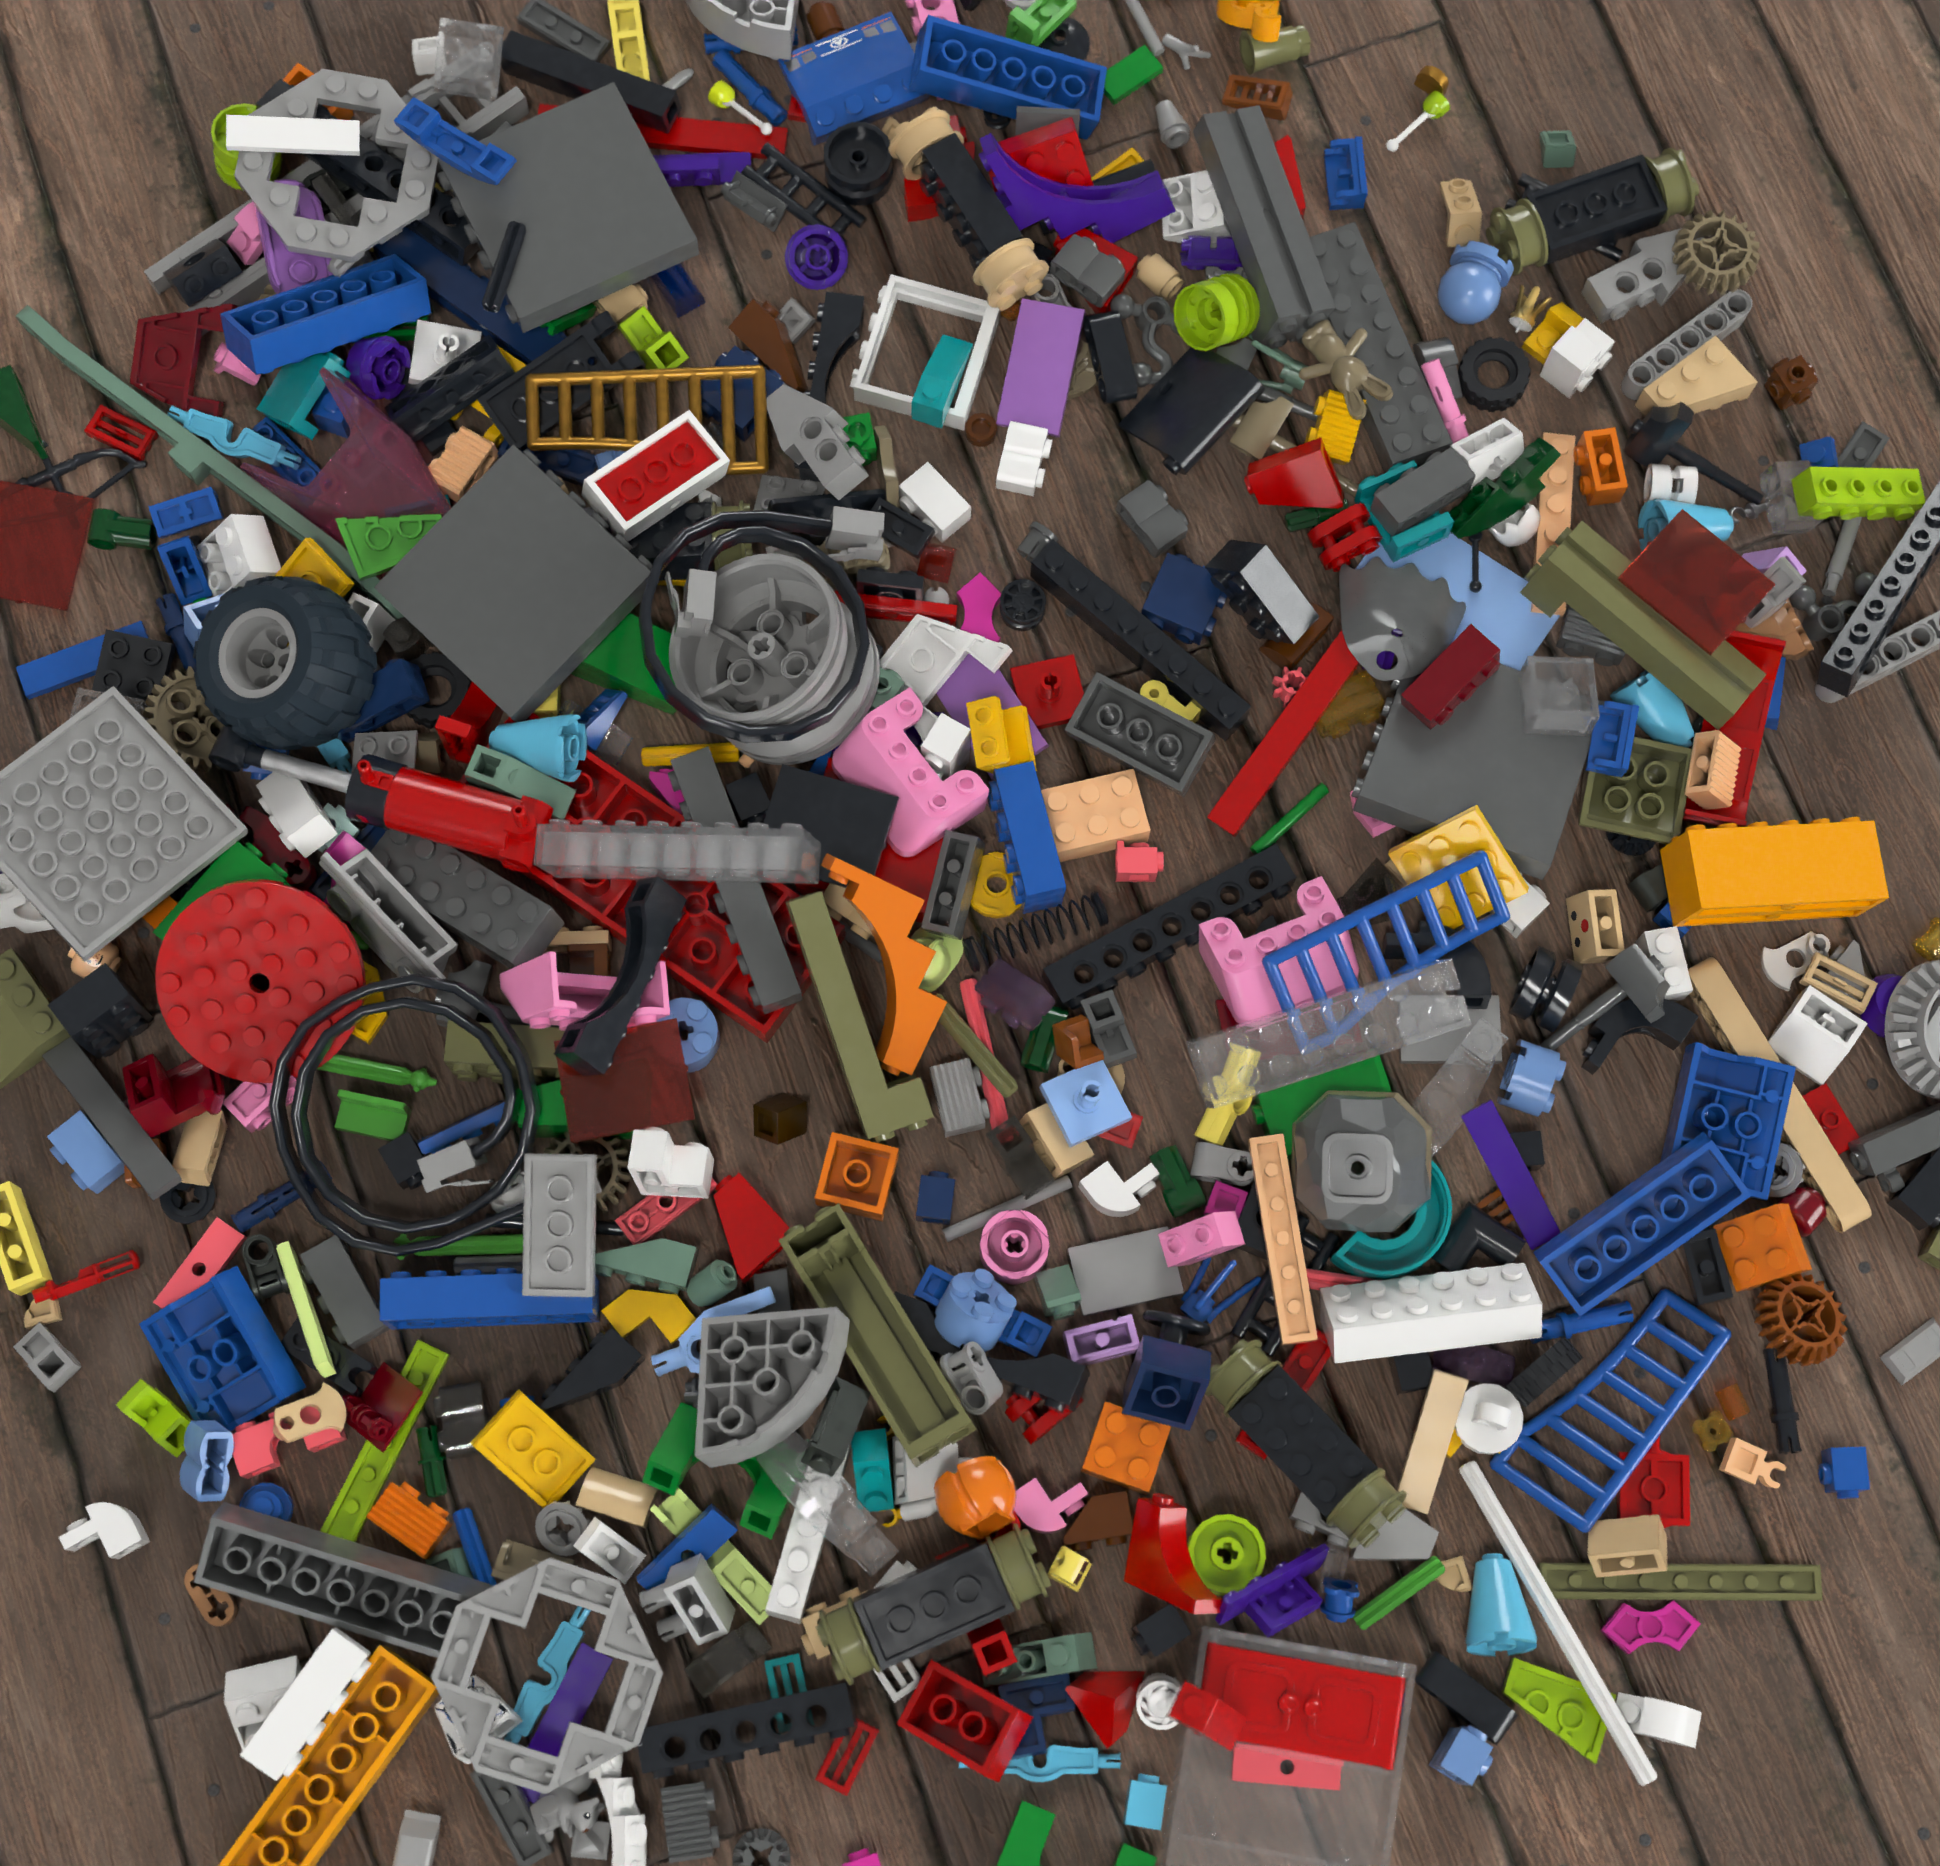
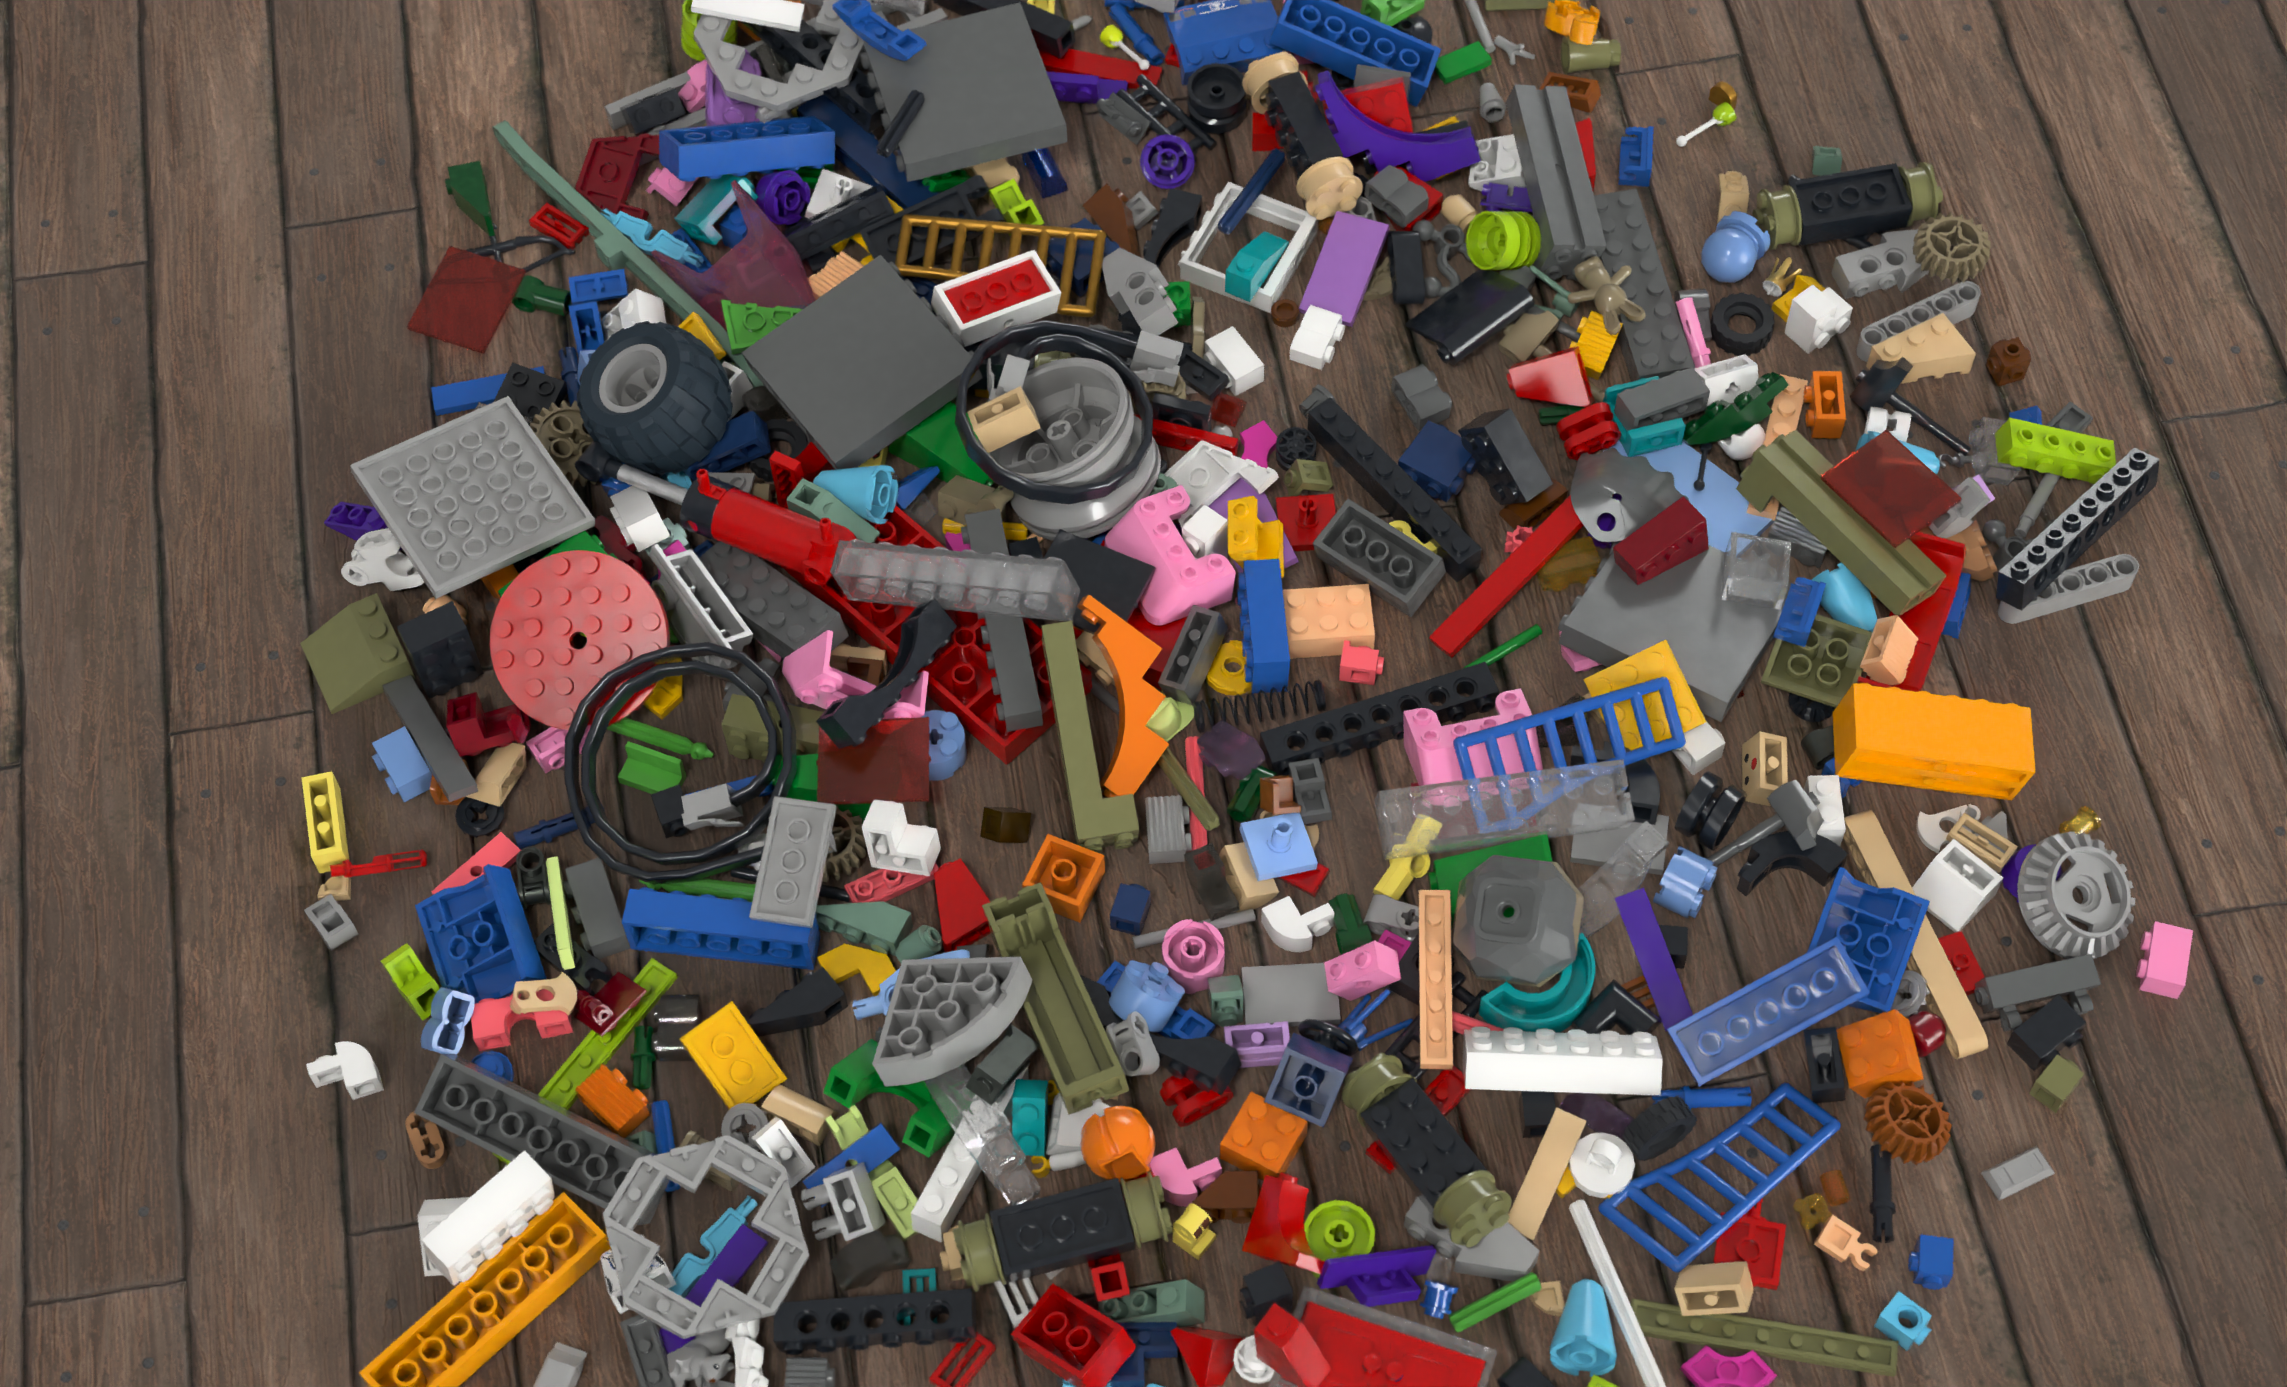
camera: 15 degrees right, 15 degrees down
none -> dark tan hinge [938,475,1014,525]
none -> tan brick [968,386,1041,453]
none -> dark blue axle [1218,148,1285,235]
none -> olive bracket [1284,459,1333,496]
none -> medium azure brick [1874,1291,1932,1351]

